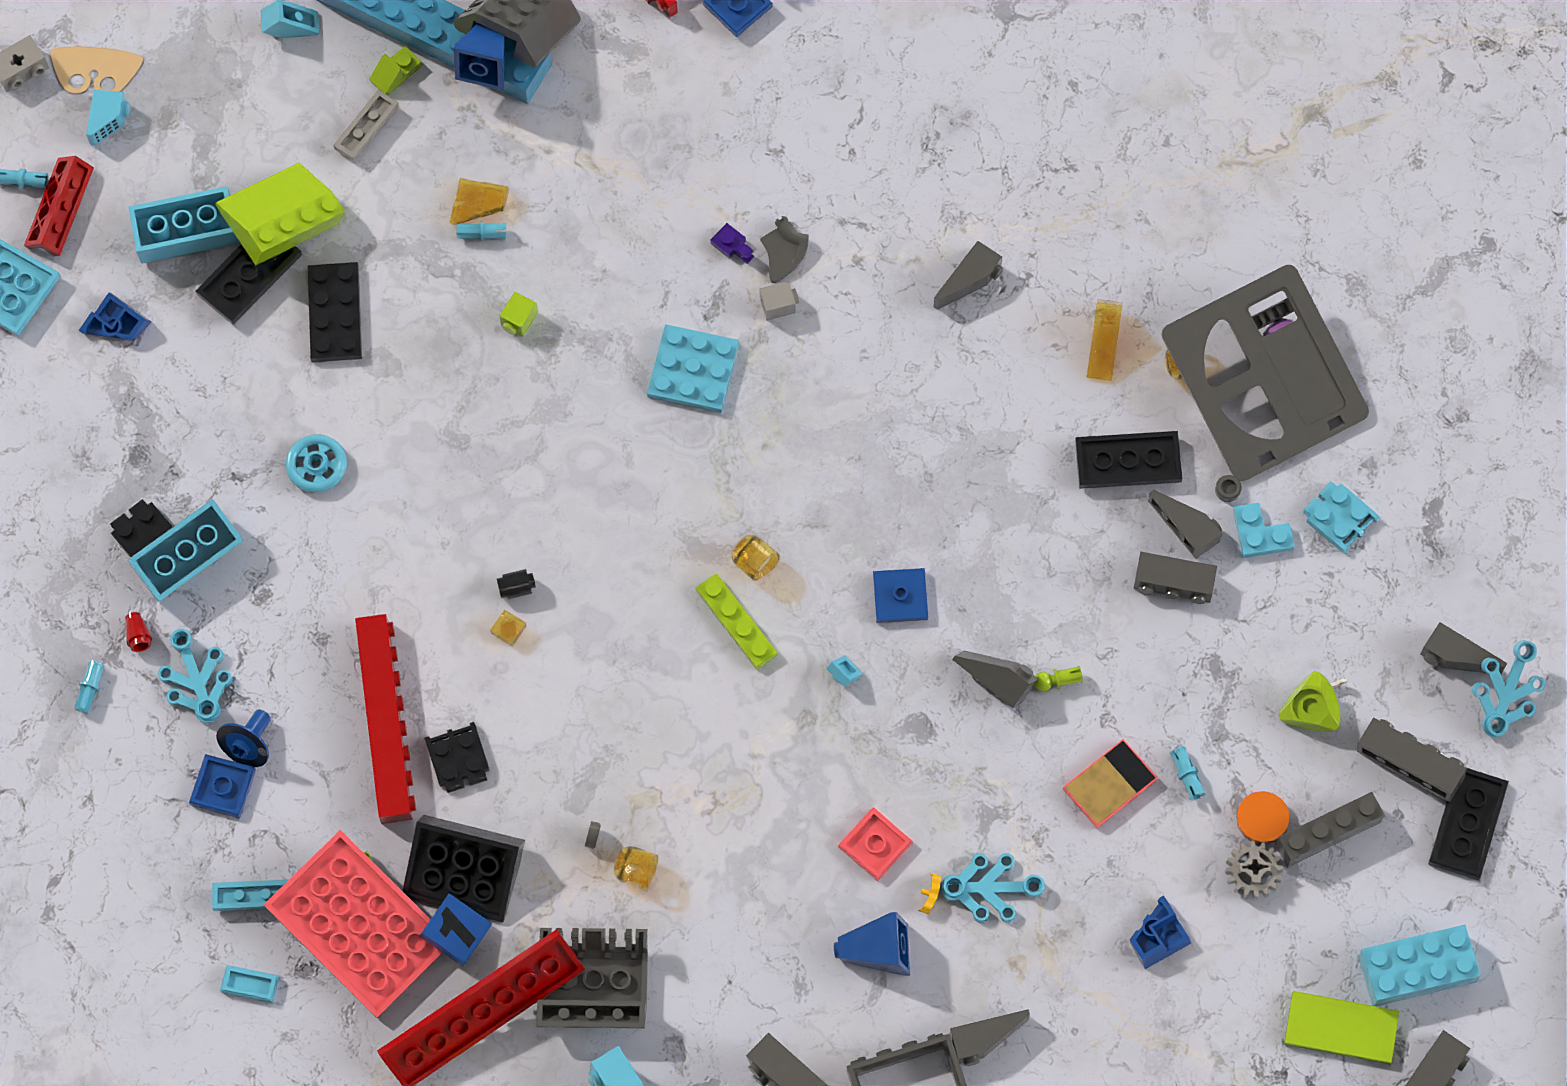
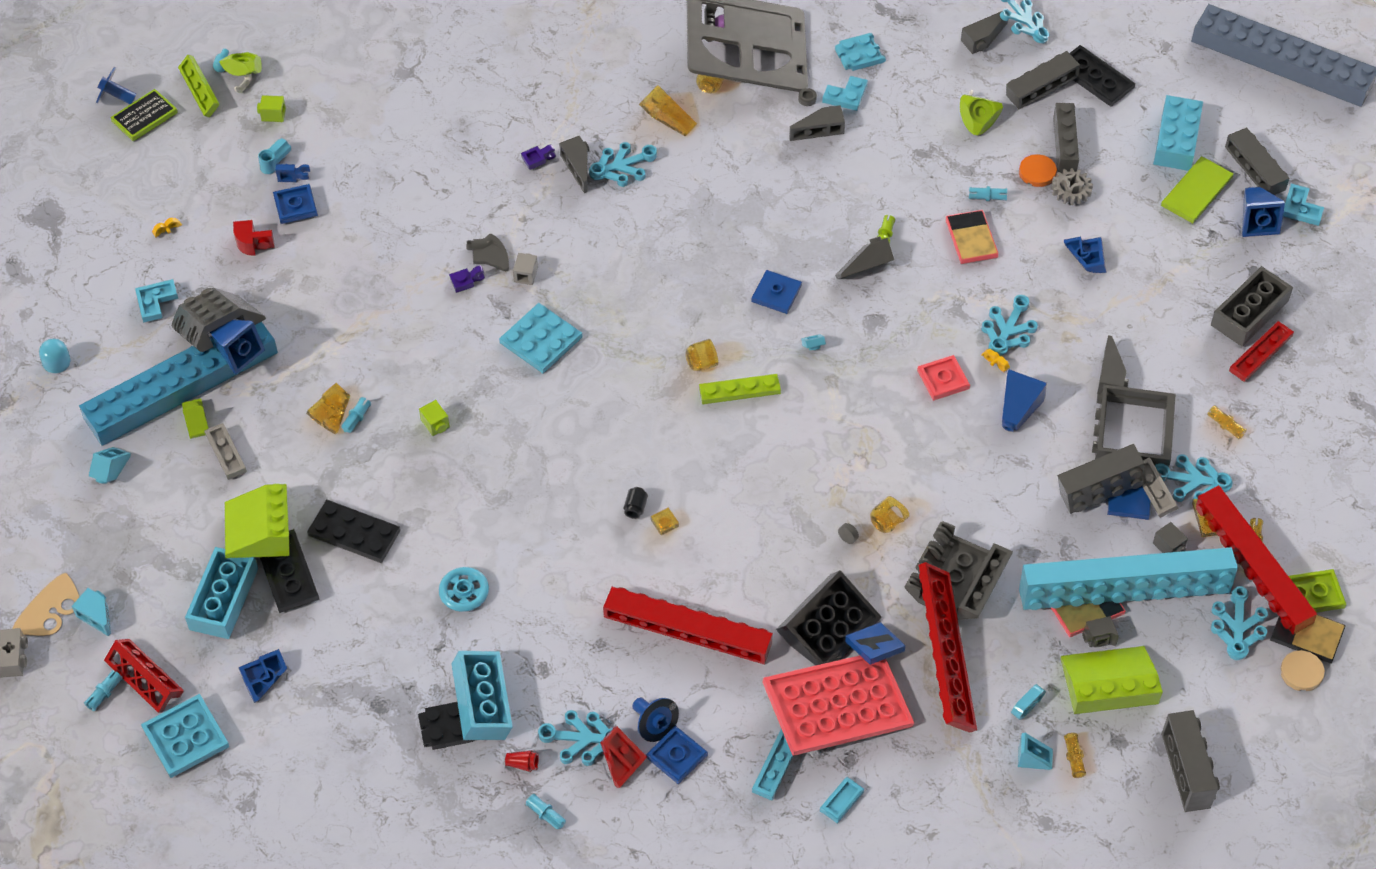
camera: 65 degrees left, 15 degrees down
black plate [424,722,490,793] -> none
black plate [1075,431,1182,489] -> none
dark grey brick [1133,551,1217,604] -> none
none -> dark purple plate [521,144,556,170]
none -> medium azure plant [589,142,657,187]
none -> red wing [600,726,647,788]

